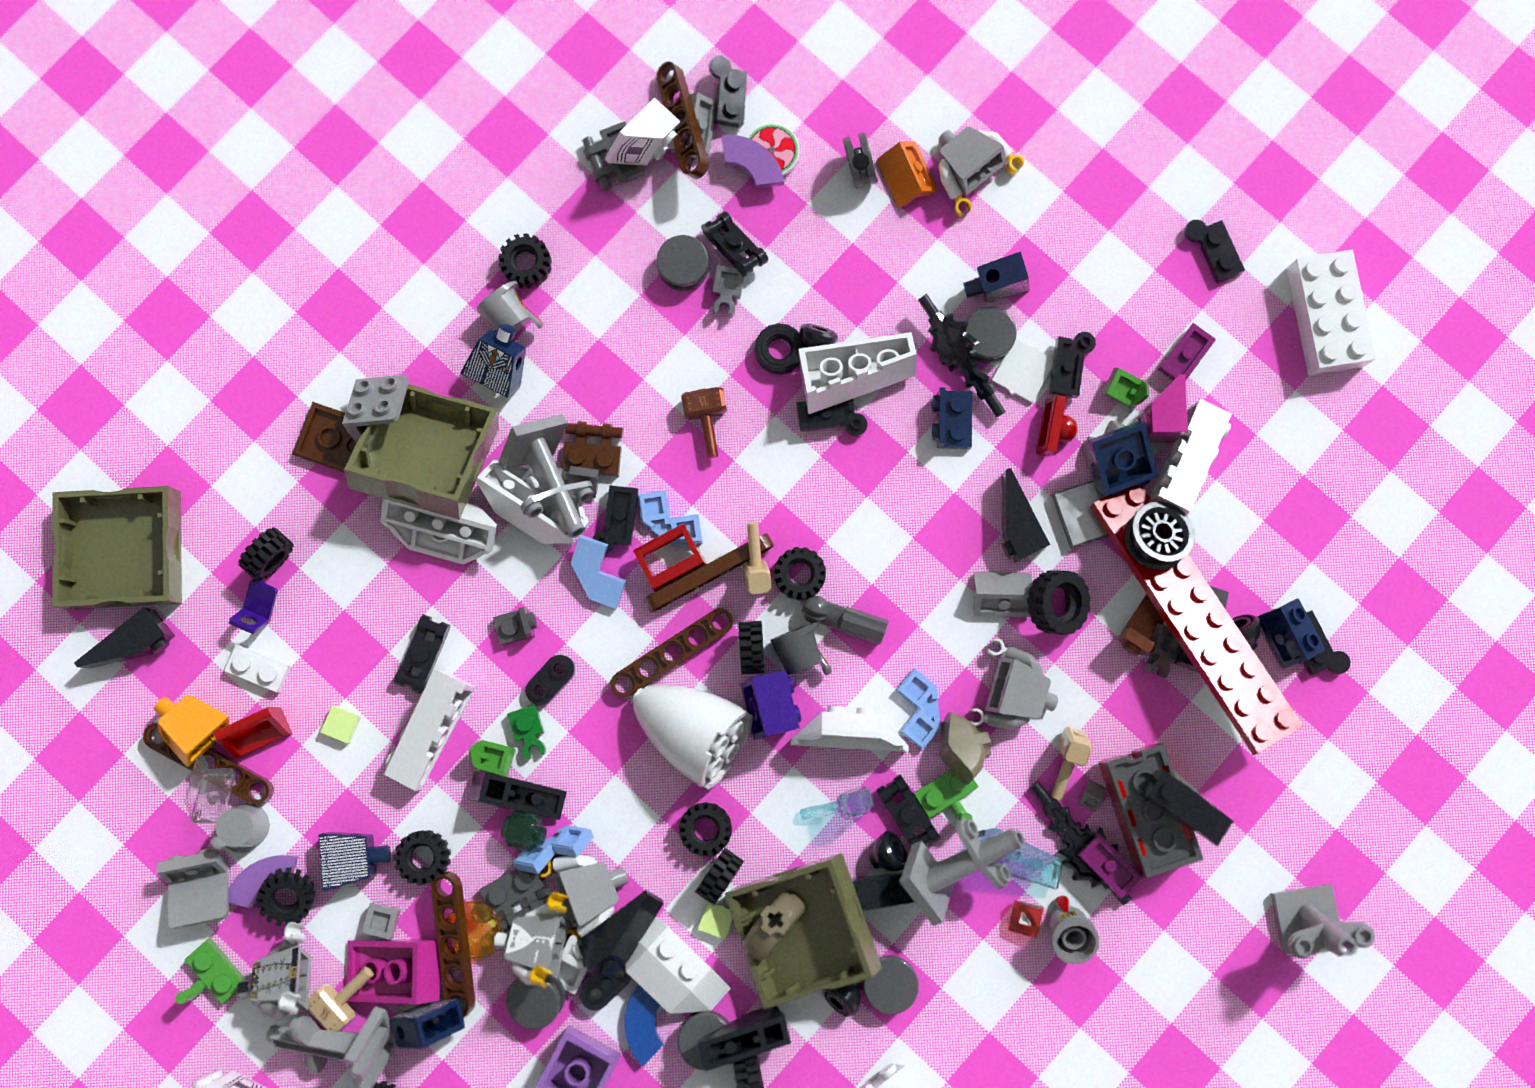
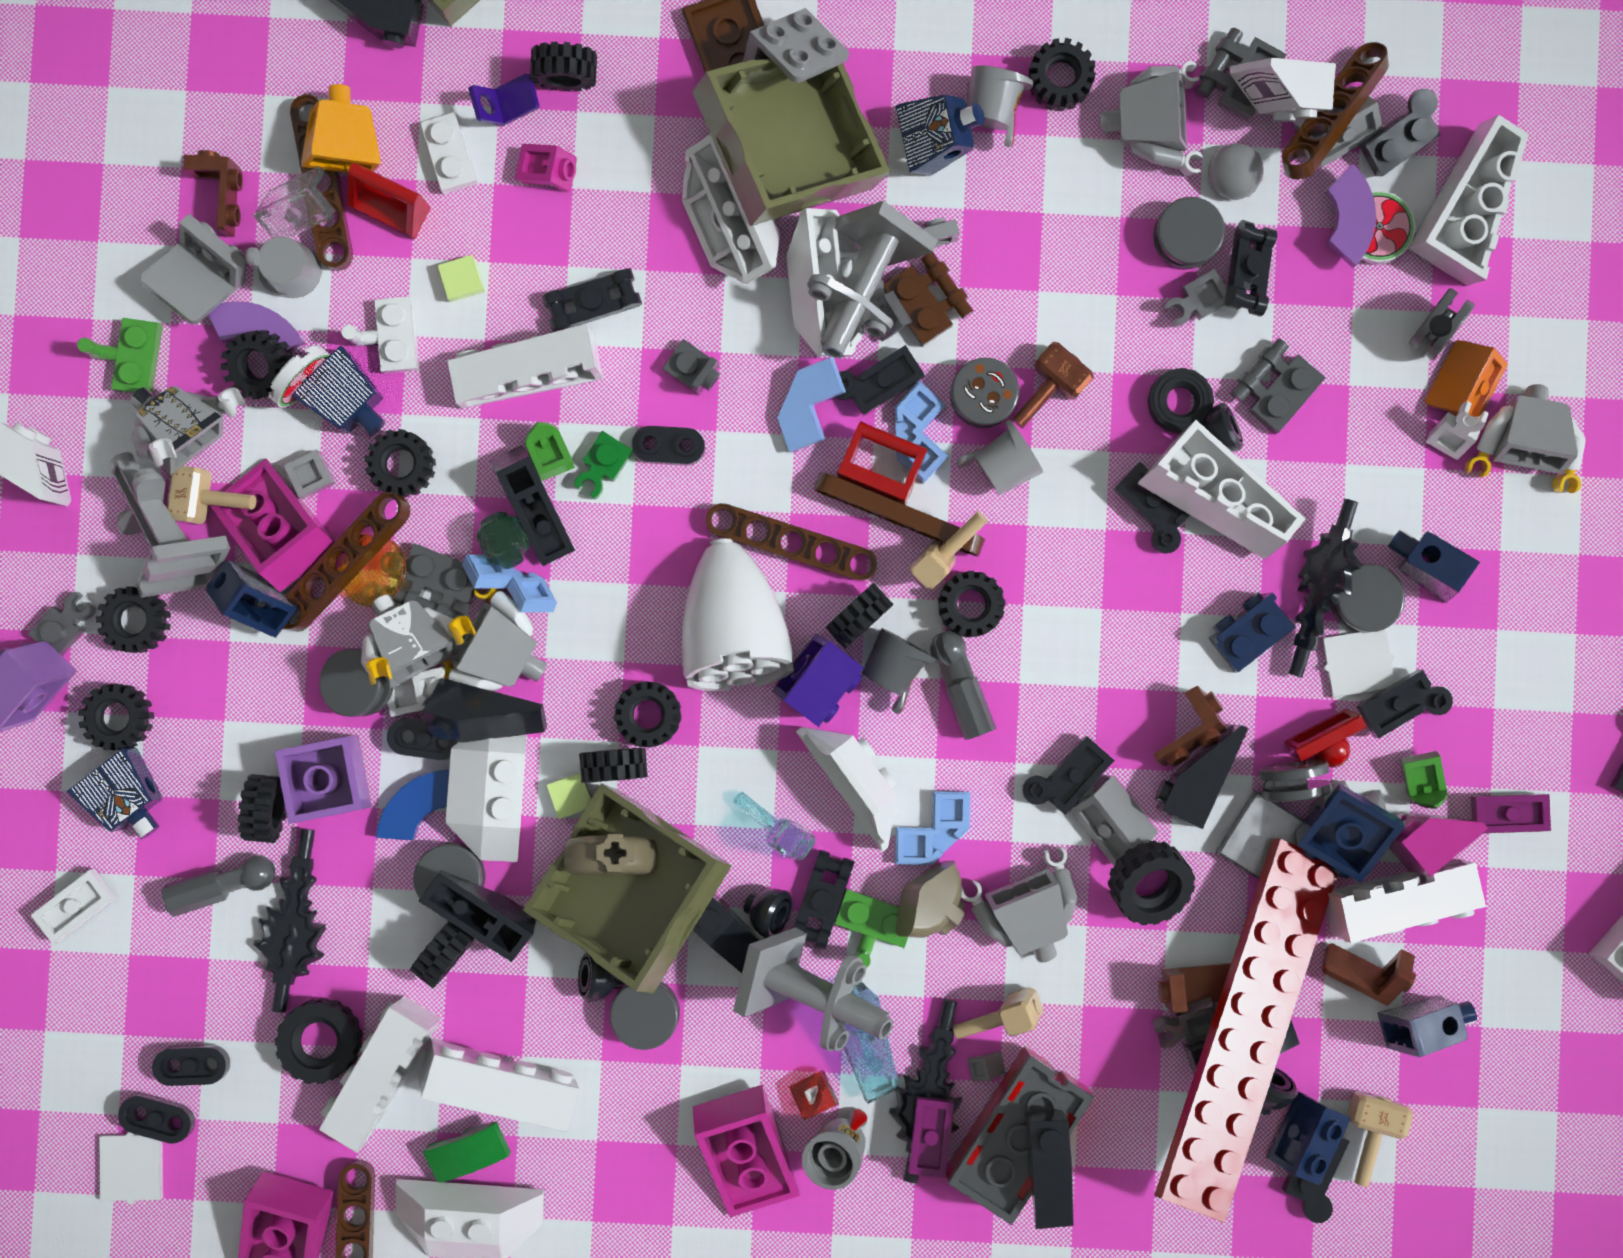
camera: 50 degrees right, 5 degrees up
black wheel [1124,501,1195,570] -> none
none -> copper bracket [184,150,243,237]
none -> tile [269,344,330,408]
none -> white plate [342,296,420,374]
none -> dark pink bracket [515,143,577,191]
none -> dark pink slope [693,1084,800,1217]
none -> light grey plate [923,218,960,248]
none -> dark grey head [950,357,1019,428]
none -> light grey hat [956,419,1043,495]
none -> black hinge [1022,736,1115,815]
none -> light grey torso [1101,61,1203,176]
none -> copper bracket [1153,685,1228,767]
none -> light grey hair [1208,143,1264,200]
none -> dark grey plate [1231,338,1326,434]
none -> dark grey head [1259,759,1332,802]
none -> copper bracket [1322,943,1416,1006]
none -> tan piece [1347,1091,1413,1187]
none -> dark blue torso [1377,998,1477,1058]
none -> white wedge [1407,115,1529,286]
none -> white plate [1426,401,1489,460]

